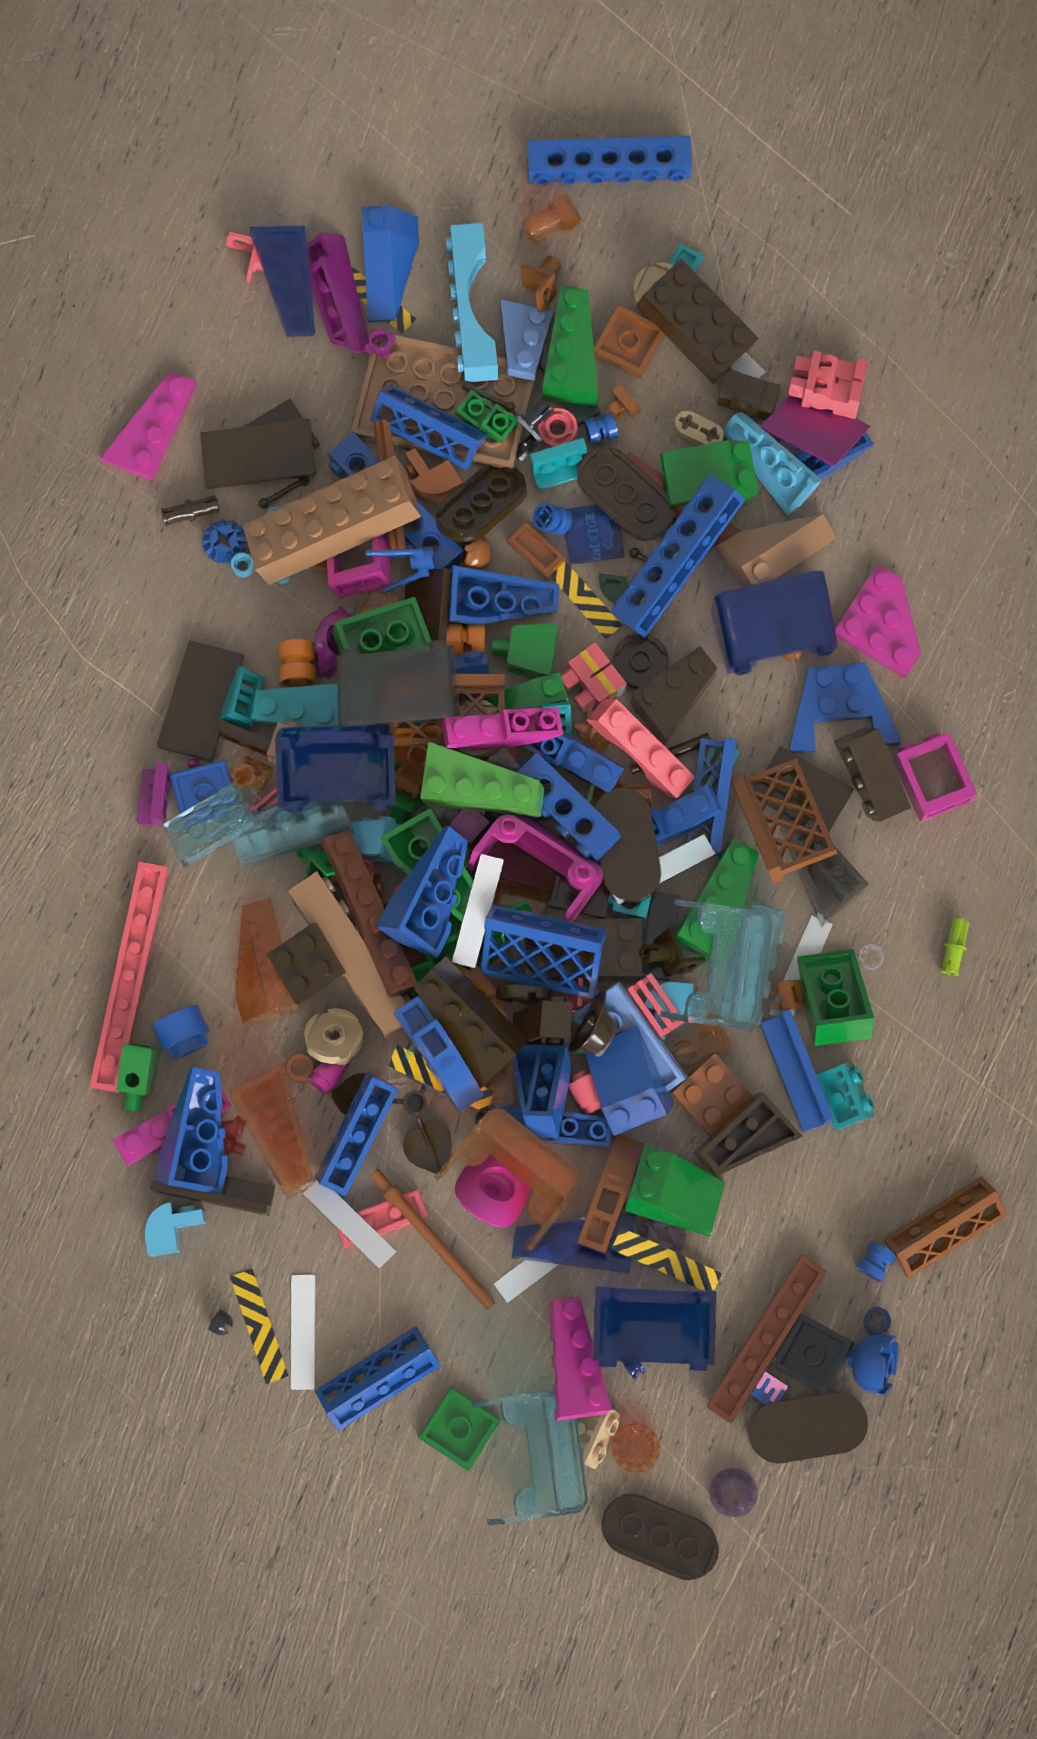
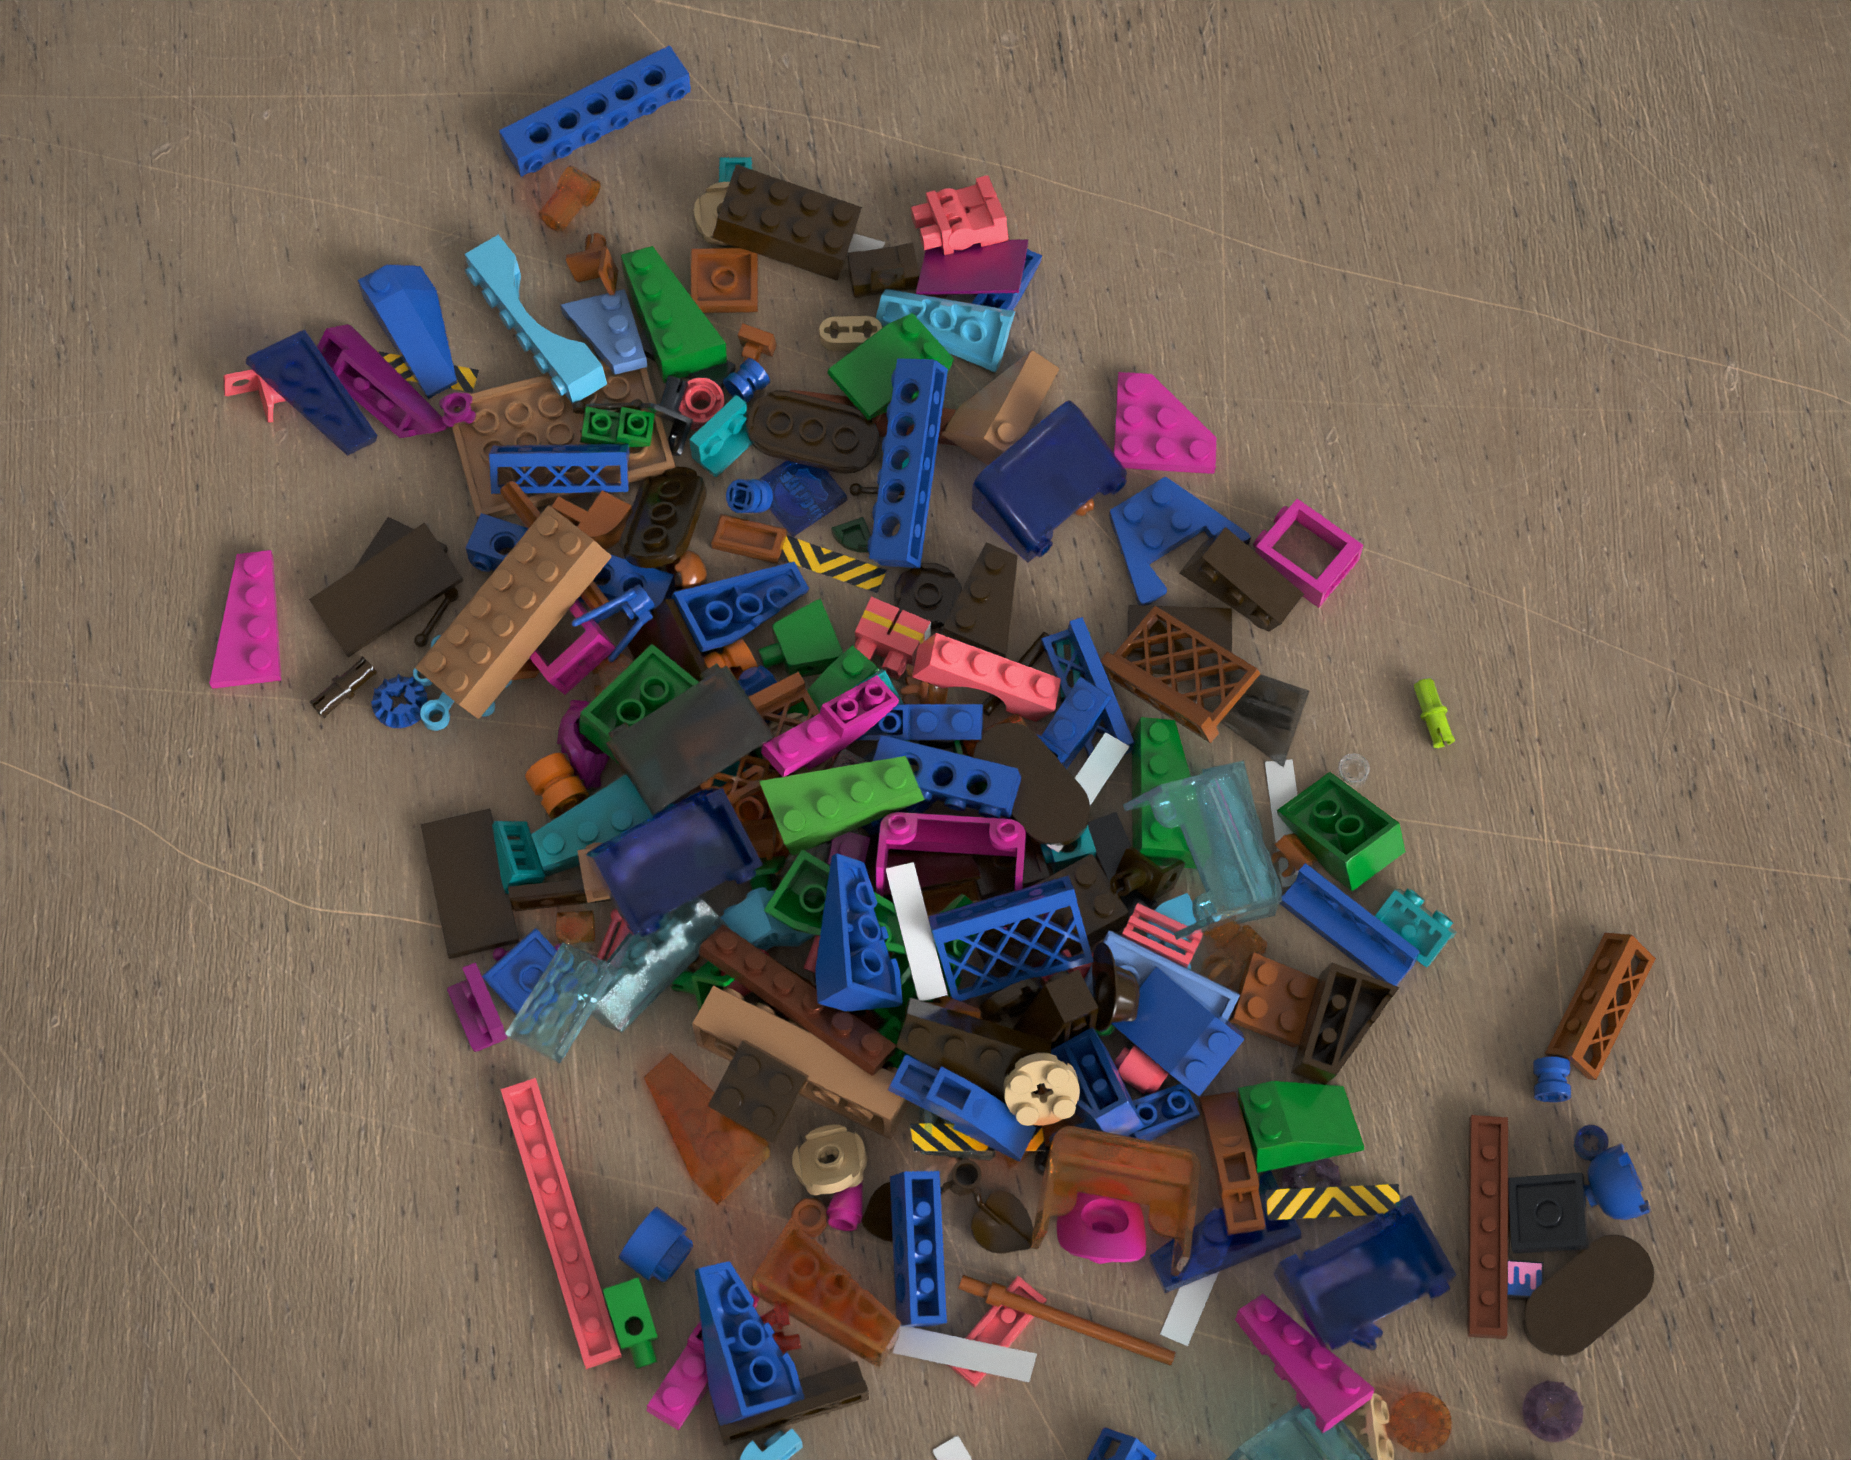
camera: 30 degrees left, 10 degrees down
none -> tan plate [1004,1053,1080,1126]

